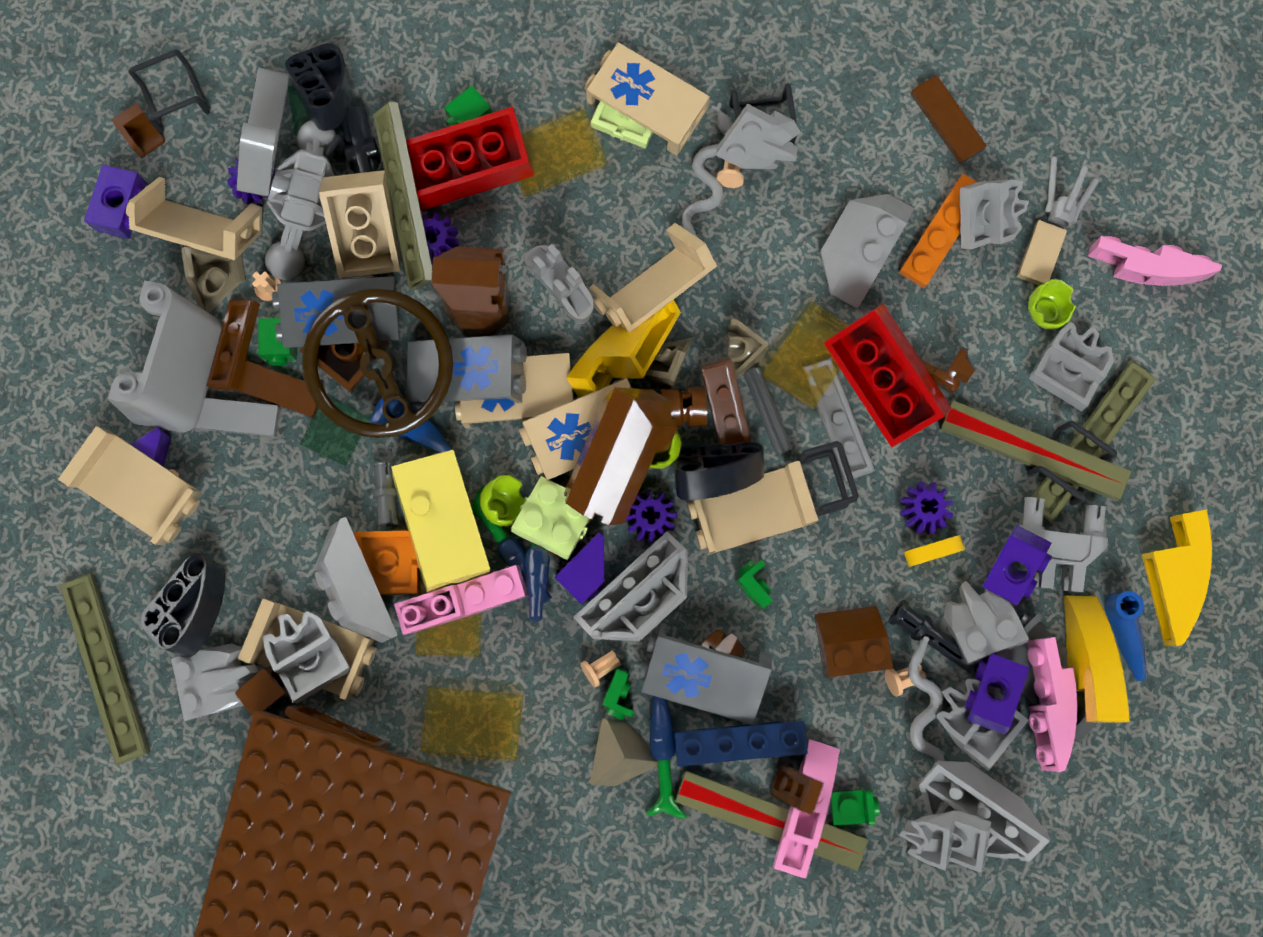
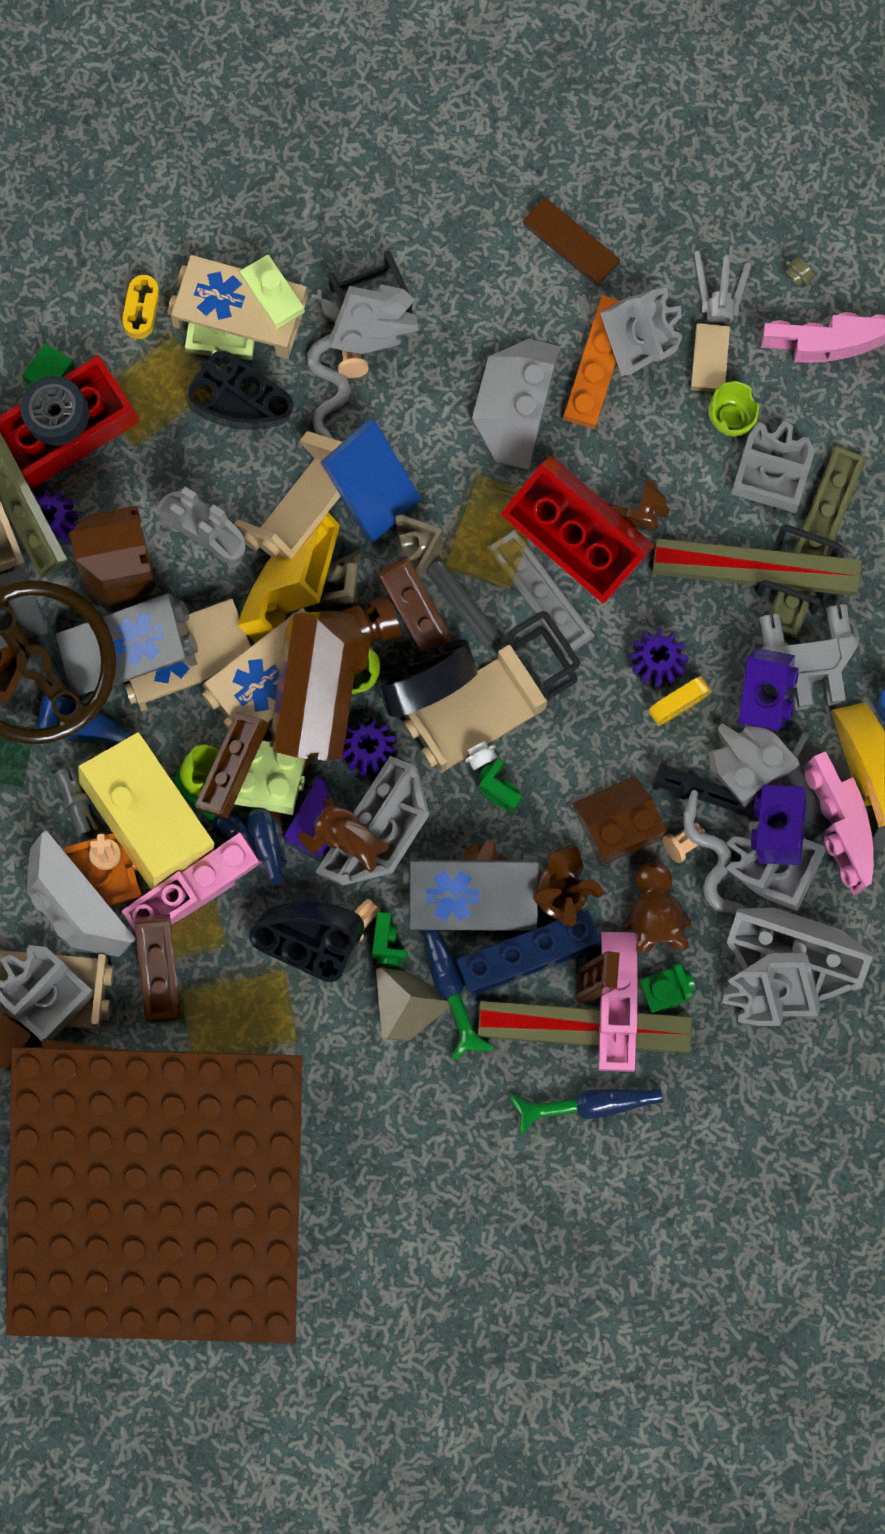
camera: 15 degrees left, 5 degrees down
none -> wheel [20,376,90,446]
none -> light nougat piece [89,834,121,870]
none -> yellow beam [122,275,159,339]
none -> reddish brown tile [134,914,181,1022]
none -> black beam [187,351,294,430]
none -> reddish brown tile [195,712,269,819]
none -> yellowish green tile [240,255,305,329]
none -> black beam [249,901,364,982]
none -> reddish brown hair [296,797,389,873]
none -> blue tile [320,419,421,542]
none -> white plate [465,741,498,771]
none -> dark blue piece [510,1089,663,1135]
none -> reddish brown animal [533,845,603,927]
none -> reddish brown animal [623,862,691,953]
none -> olive plate [785,256,815,287]

